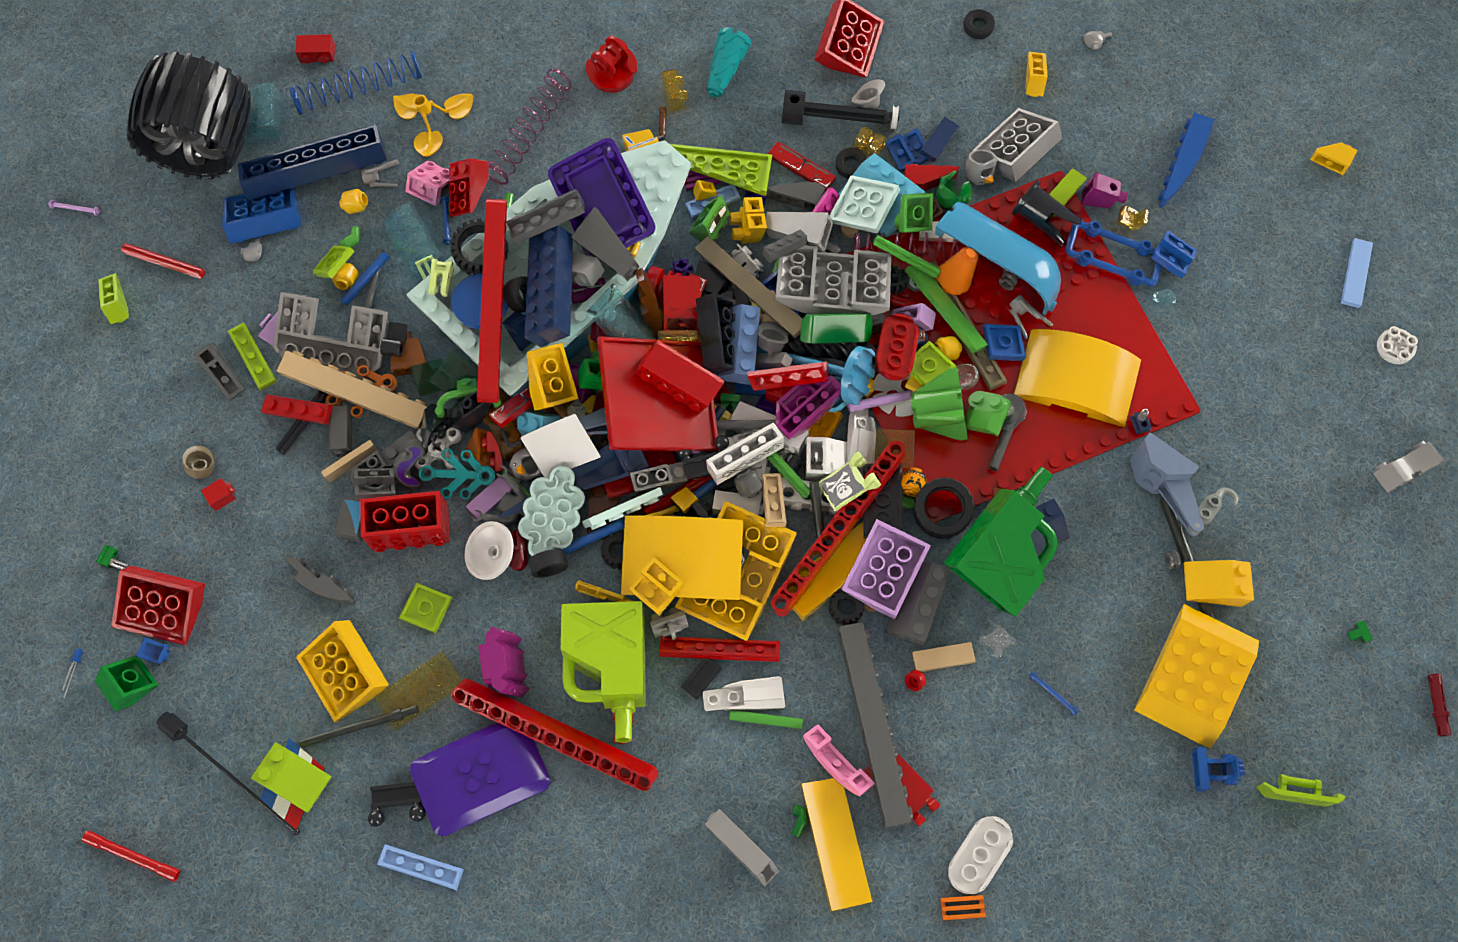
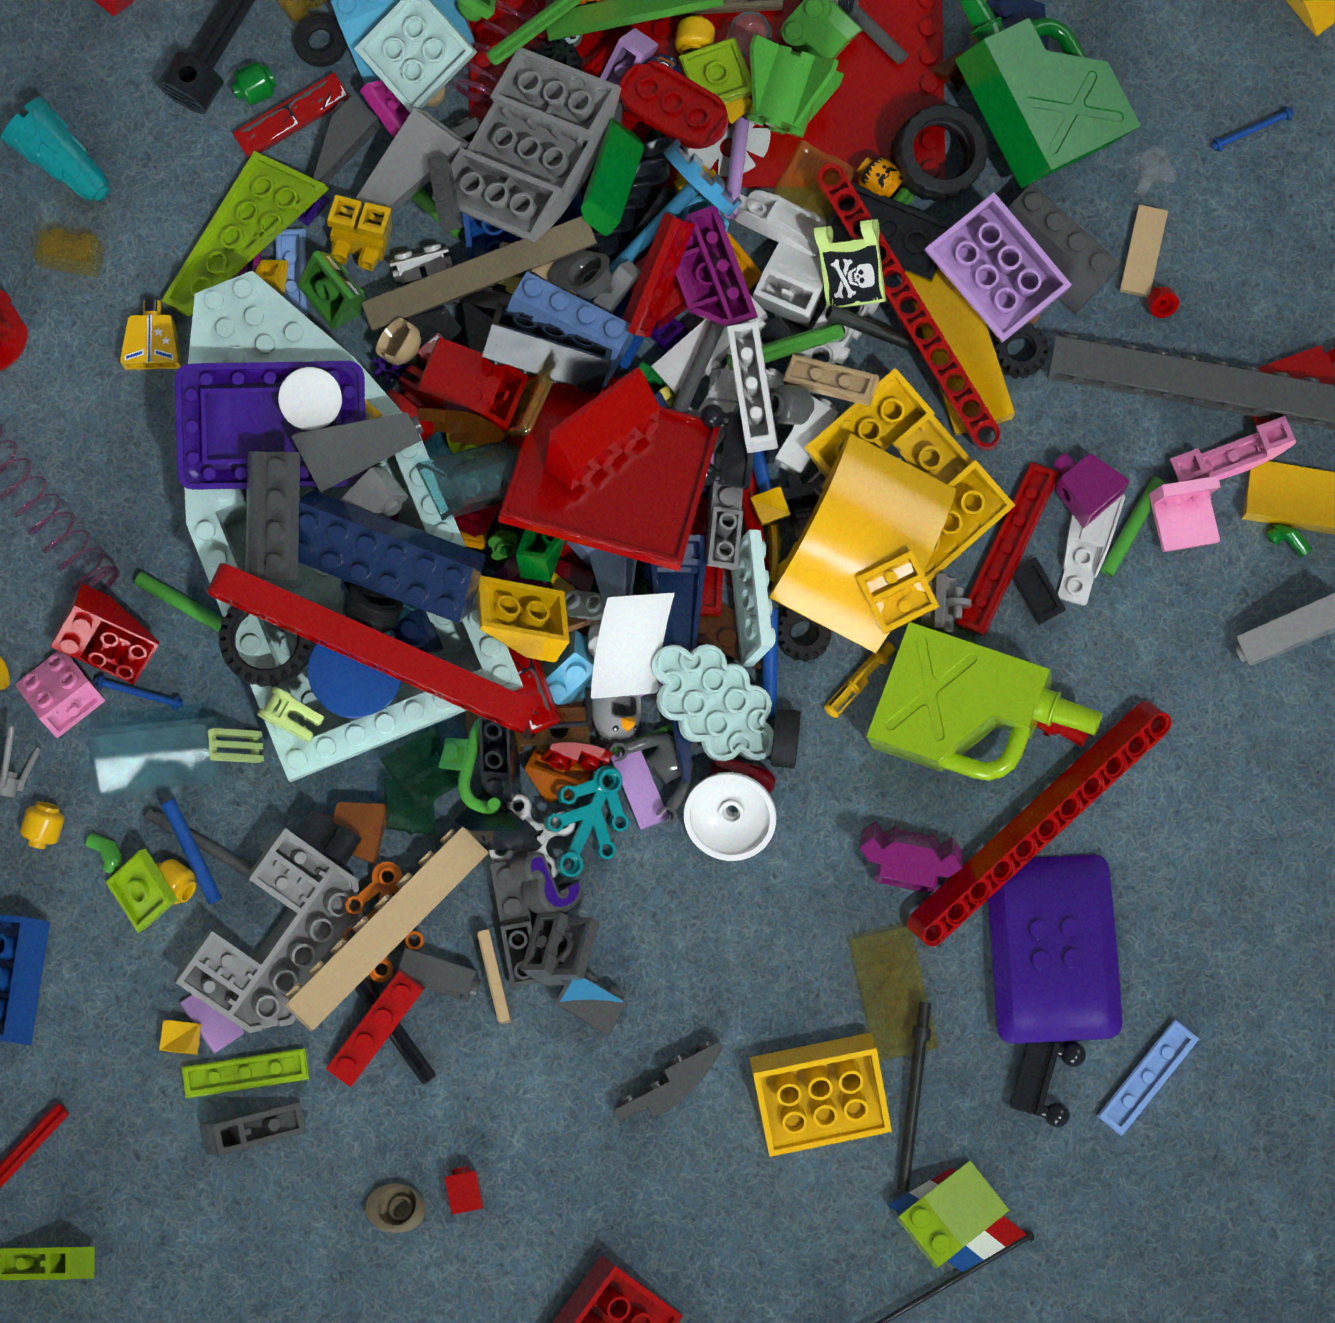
camera: 65 degrees left, 10 degrees up
light grey piece [240,237,262,262] -> none
red brick [360,491,450,552] -> none
lime tile [399,583,453,634] -> none
reddish brown wheel [659,107,666,137] -> none
none -> yellow slope [159,1020,201,1055]
none -> green head [231,61,277,106]
none -> white tile [278,367,342,430]
none -> tan hair [375,318,421,365]
none -> magenta torso [1053,453,1130,528]
none -> bright pink bracket [1149,476,1221,552]

